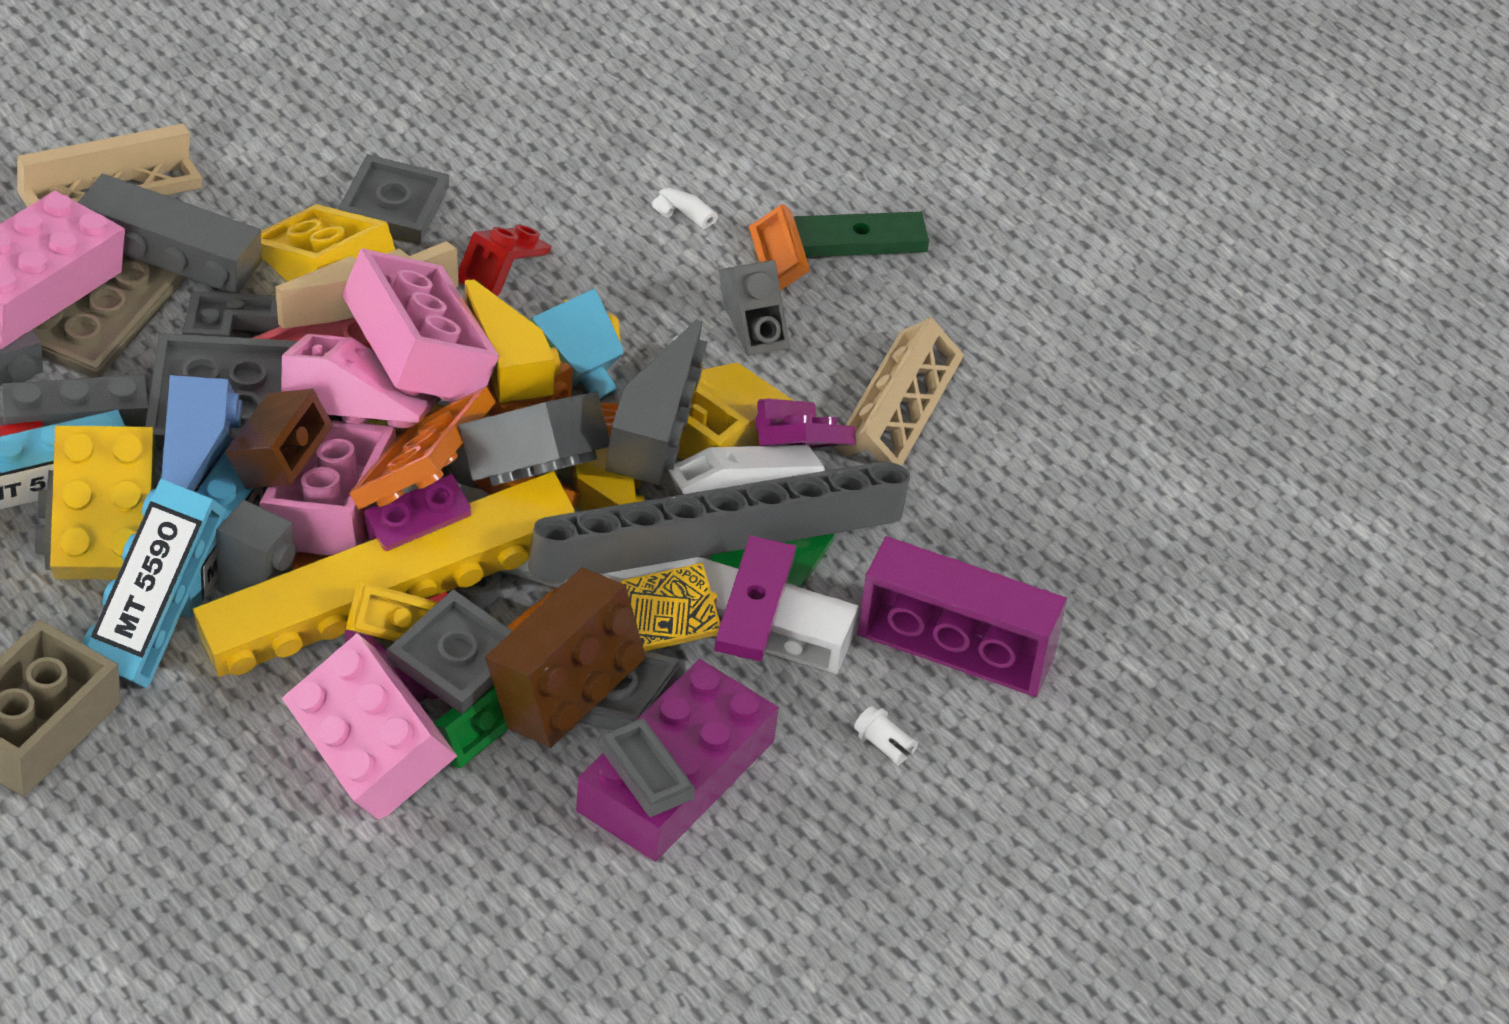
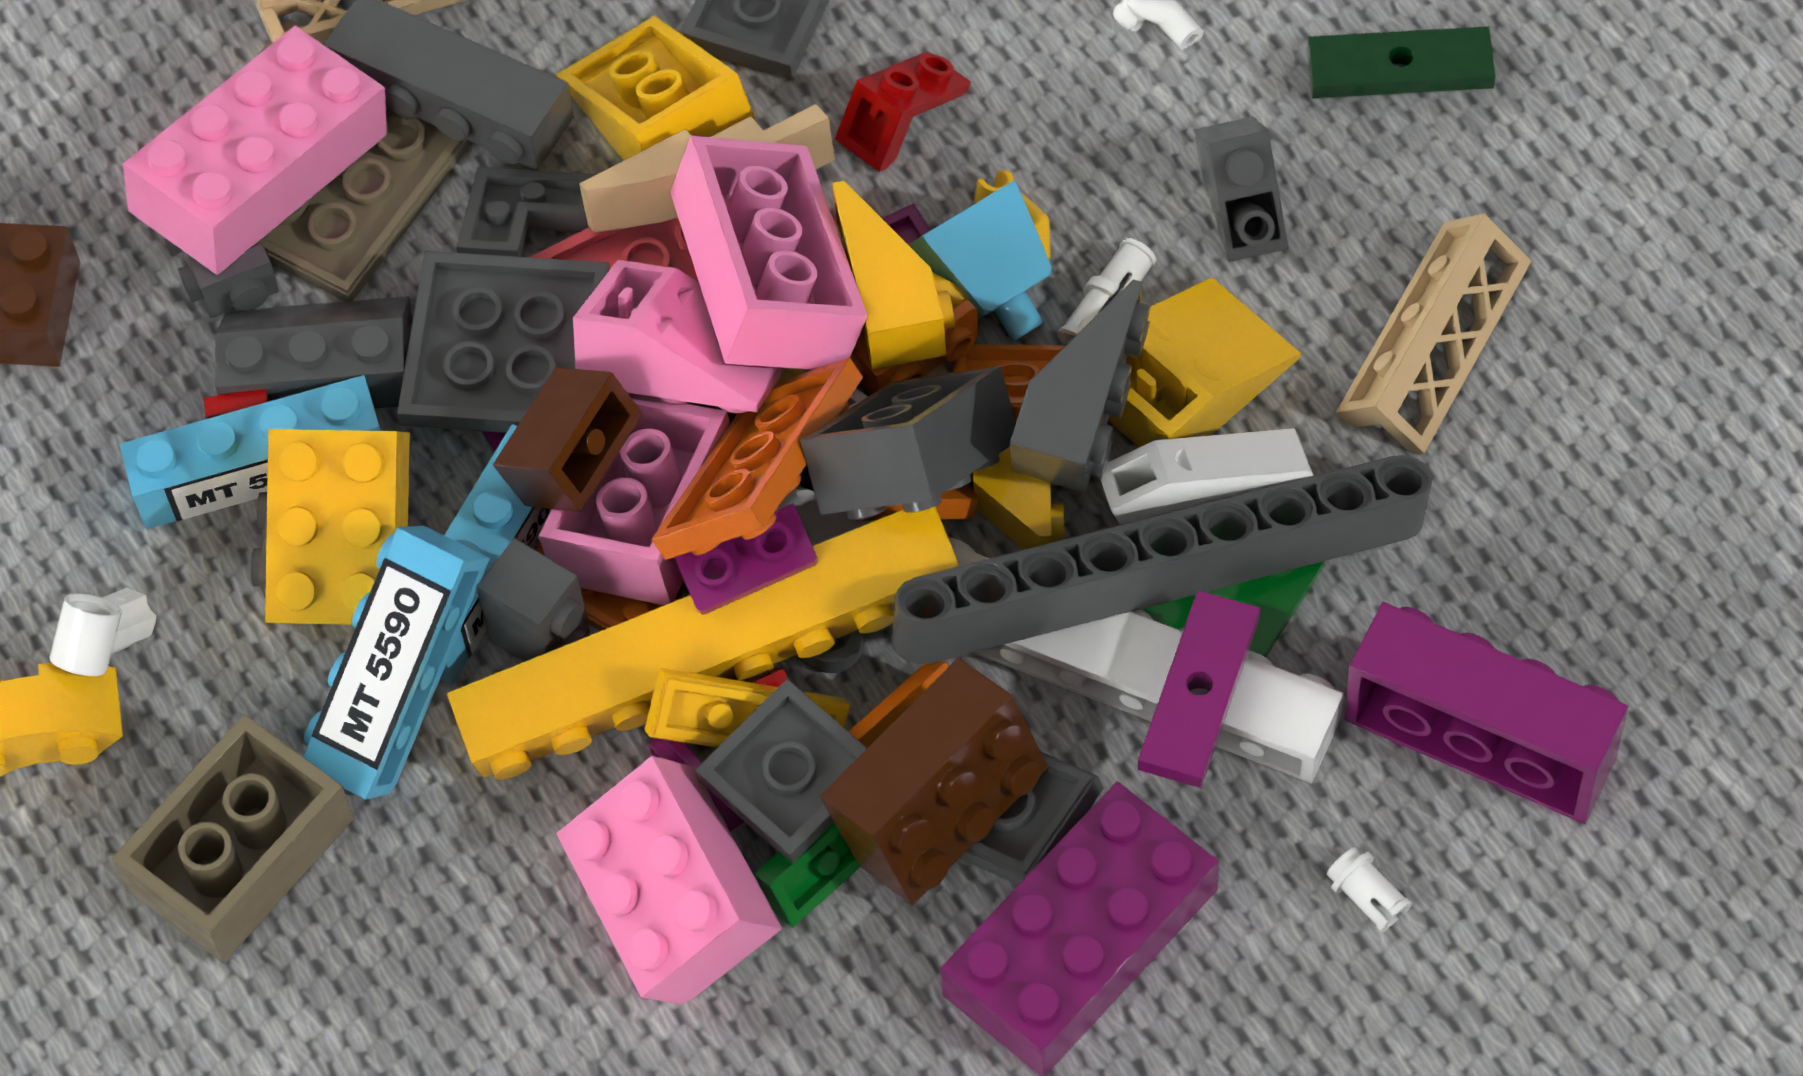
camera: 15 degrees right, 15 degrees up
medium blue slope [161,375,242,492] -> none
dark grey tile [599,718,695,817] -> none
yellow piece [621,563,721,652] -> none
orange tile [749,204,811,291] -> none
magenta bracket [756,398,856,448] -> none

